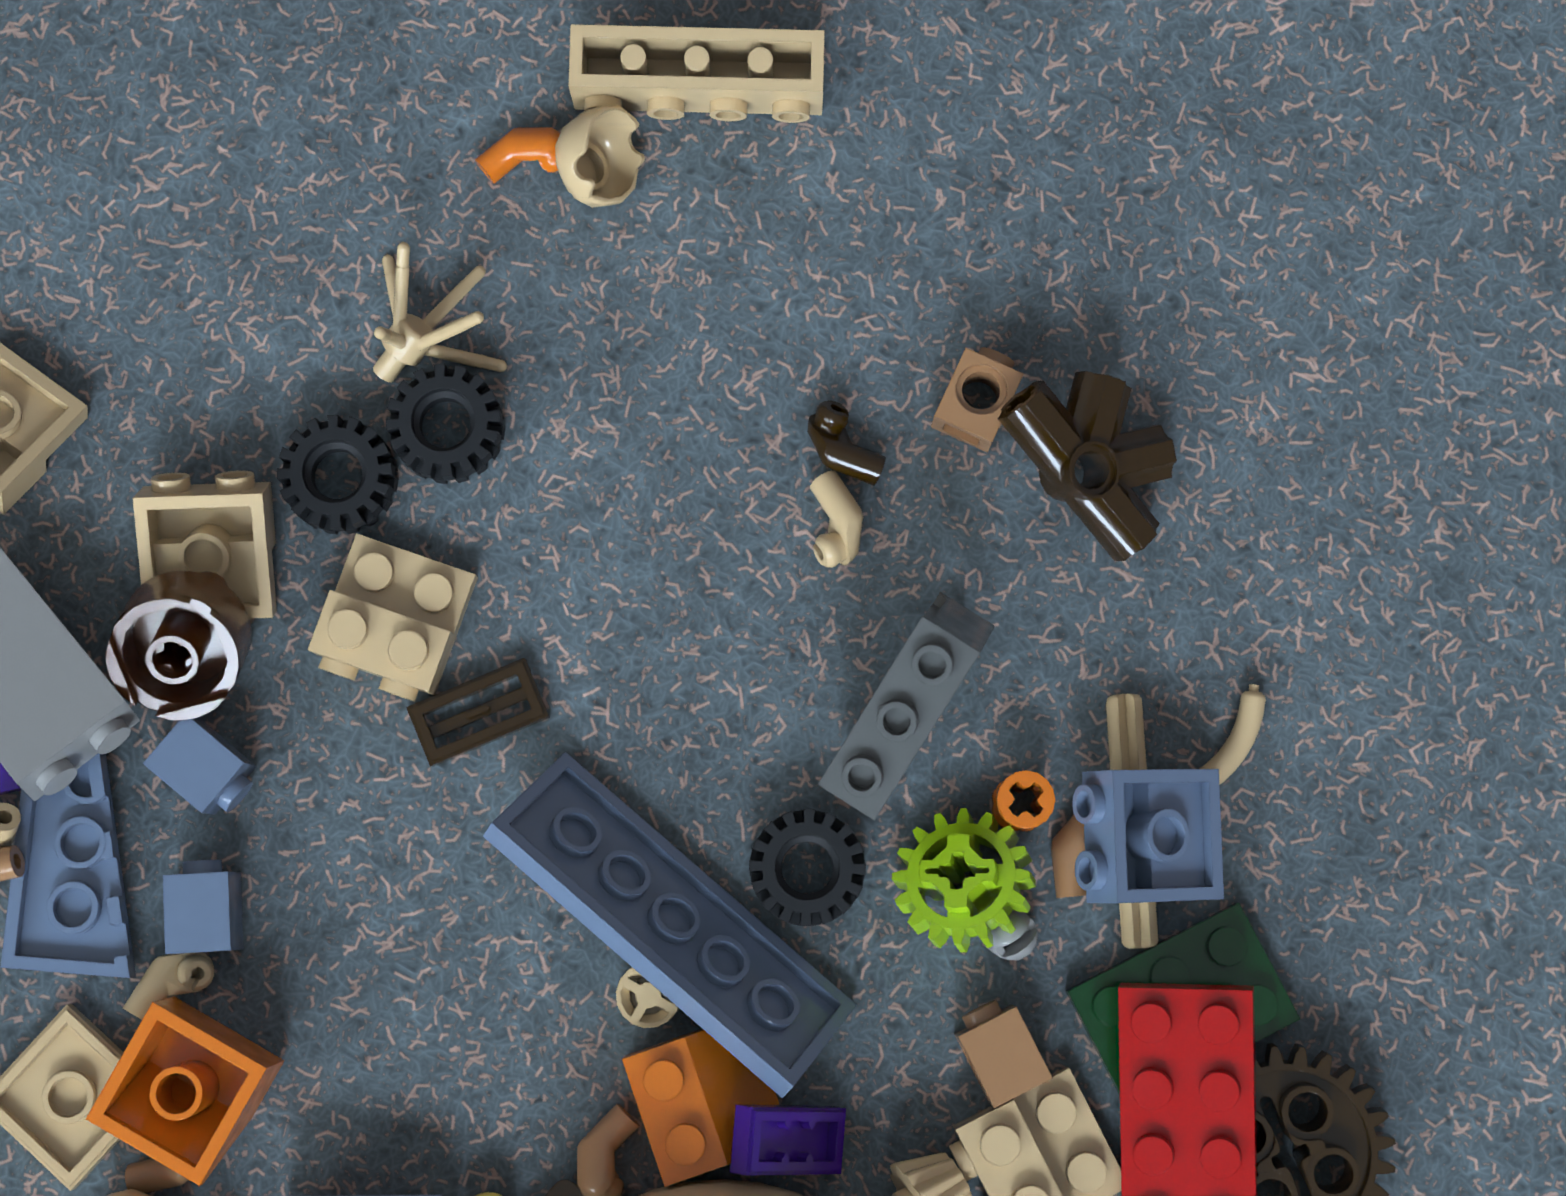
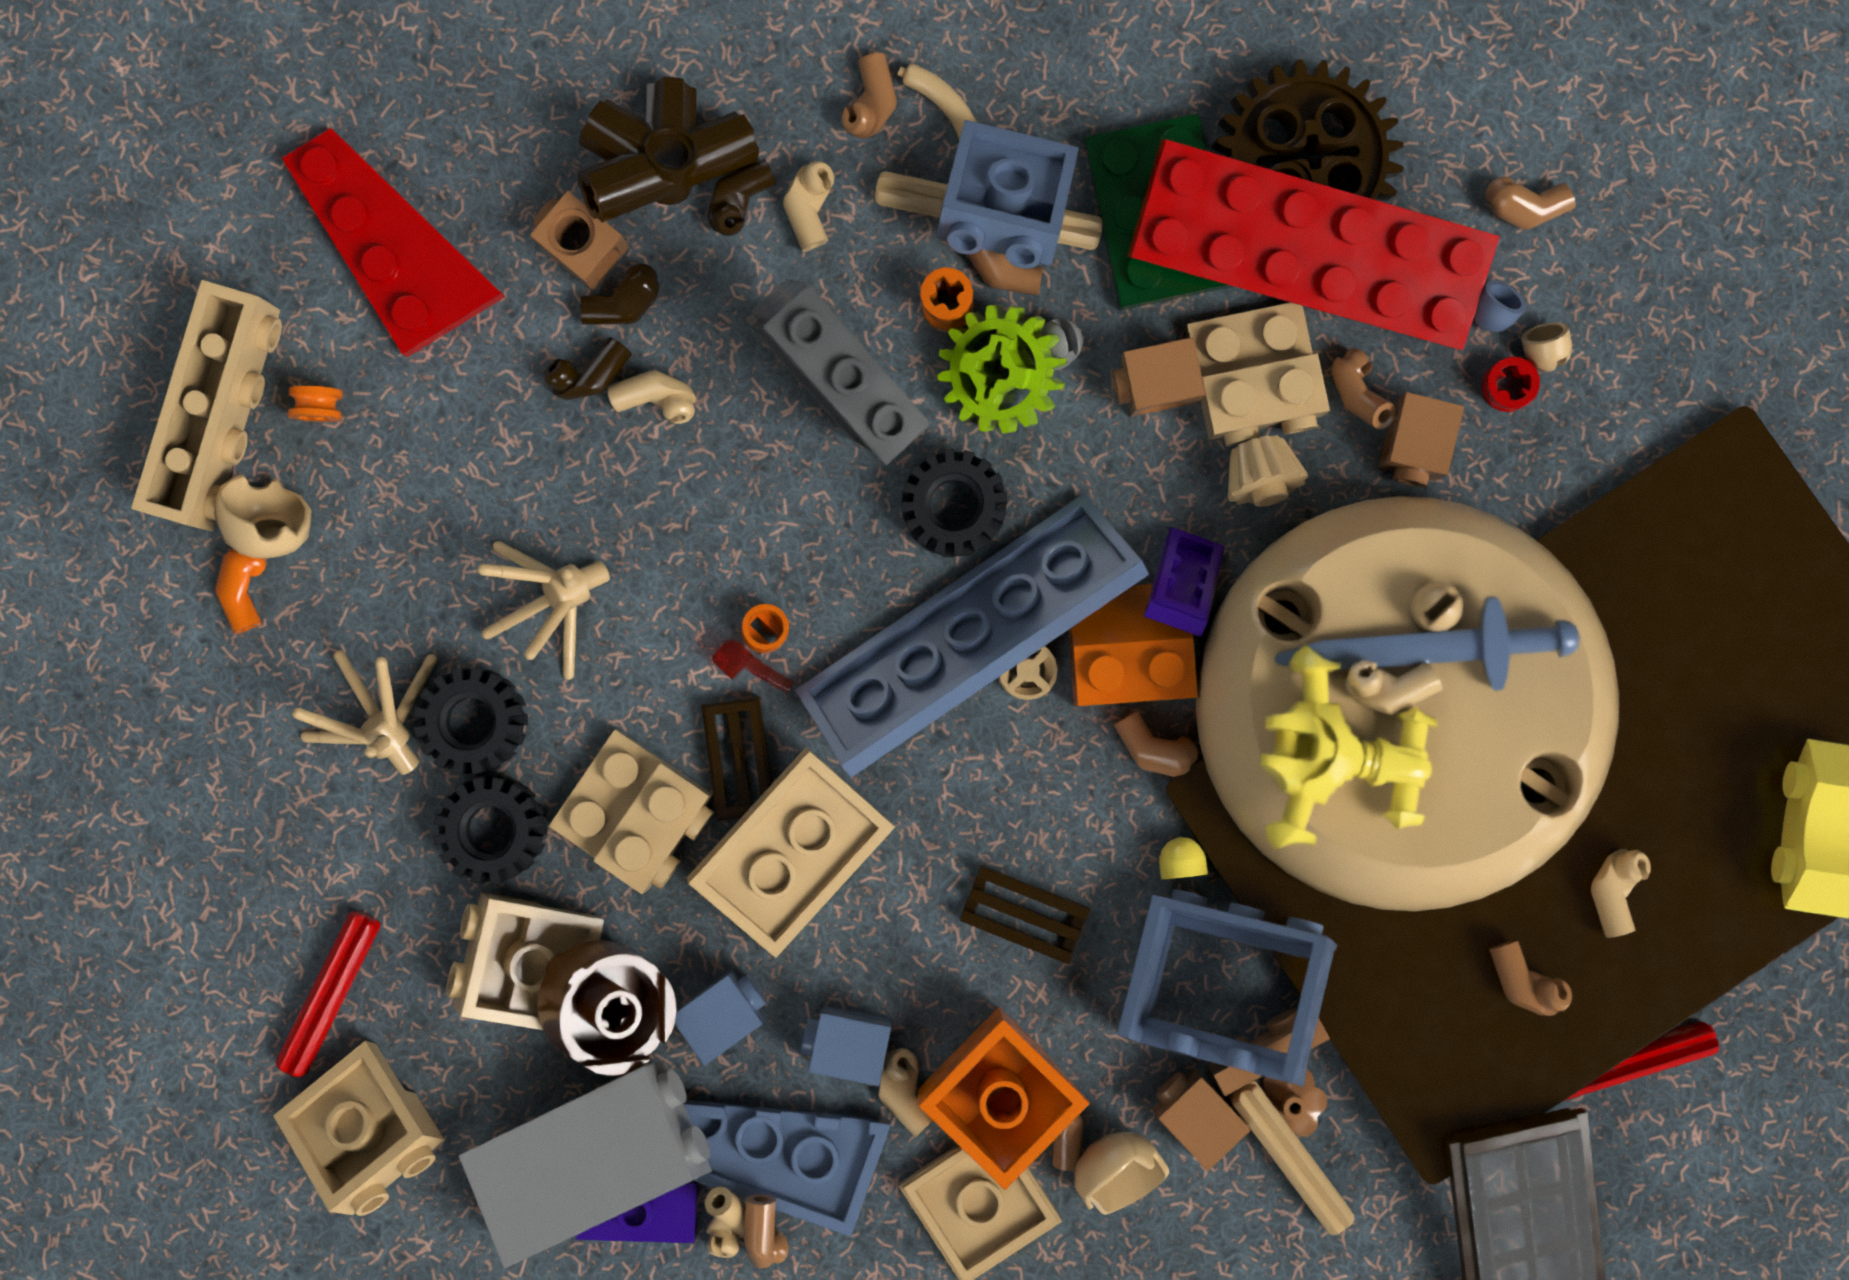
camera: 70 degrees left, 5 degrees up
none -> red axle [275,911,380,1077]
none -> red wing [282,128,505,357]
none -> orange bush [288,386,343,422]
none -> tan plant [478,541,610,680]
none -> dark brown arm [580,263,660,325]
none -> tan plate [687,746,895,958]
none -> dark brown arm [708,158,777,236]
none -> clear red hand [712,640,794,694]
none -> orange hinge [741,604,789,653]
none -> tan arm [783,161,835,252]
none -> medium nougat arm [841,53,897,139]
none -> dark brown tile [959,865,1091,964]

